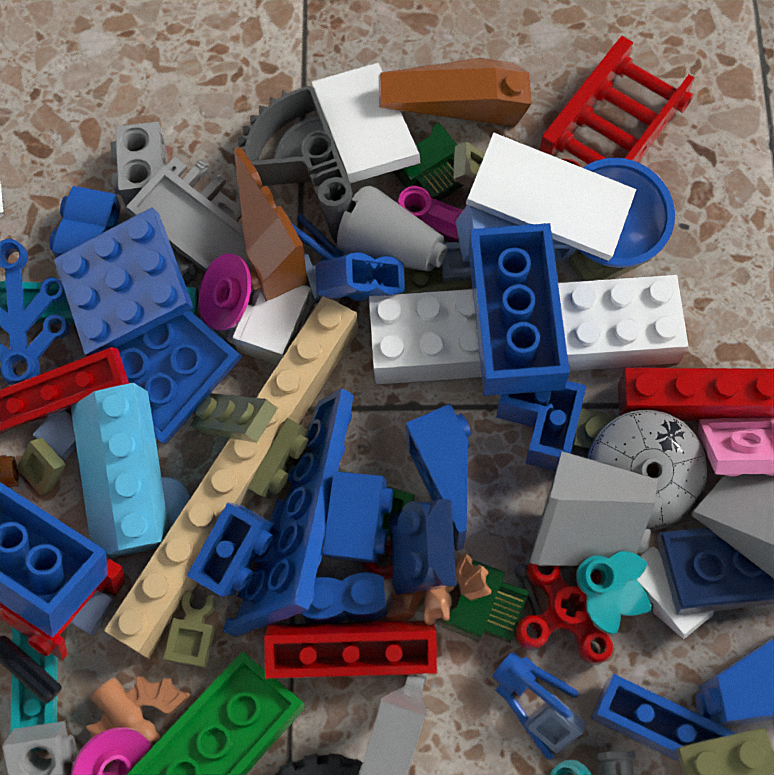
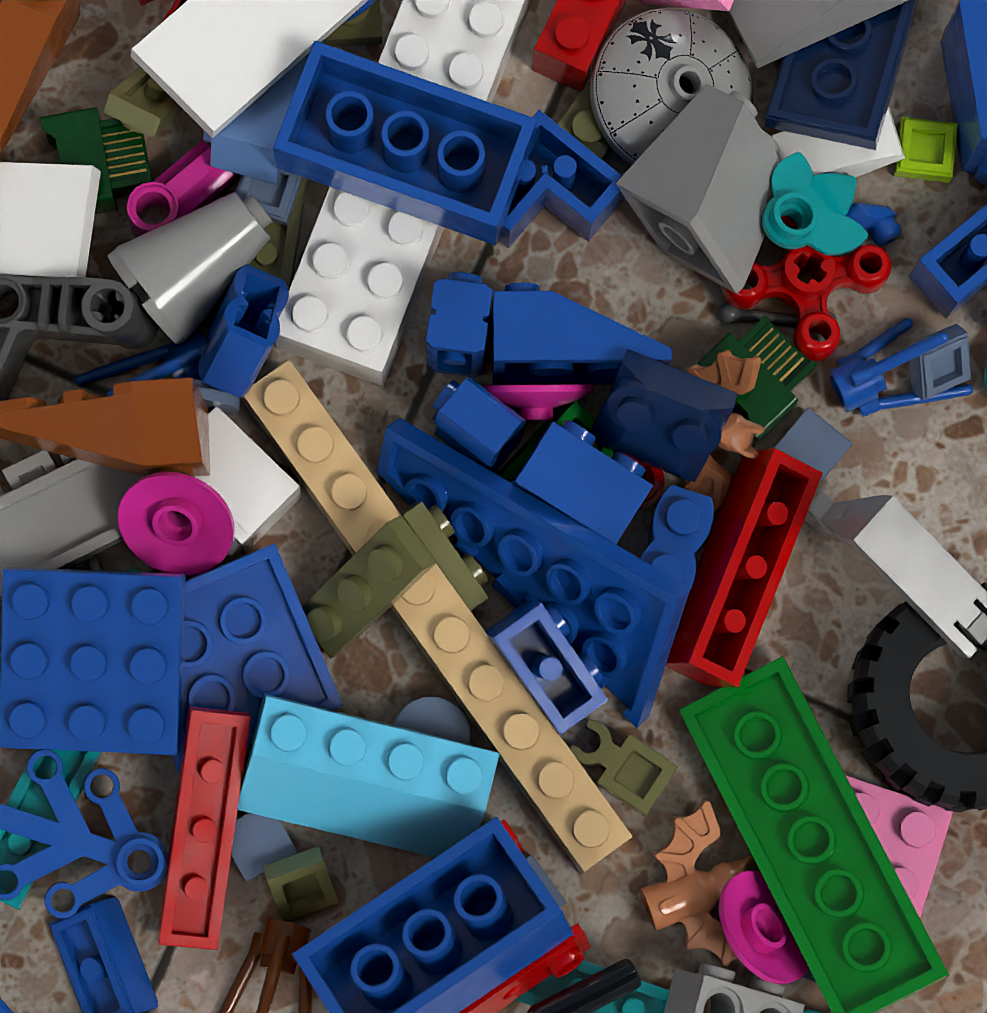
camera: 75 degrees left, 10 degrees up
none -> blue brick [426,272,493,378]
none -> blue brick [432,377,526,473]
none -> dark pink dish [481,384,594,420]
none -> sand blue tile [774,407,853,486]
none -> blue arm [846,203,901,246]
none -> lime tile [893,117,958,183]

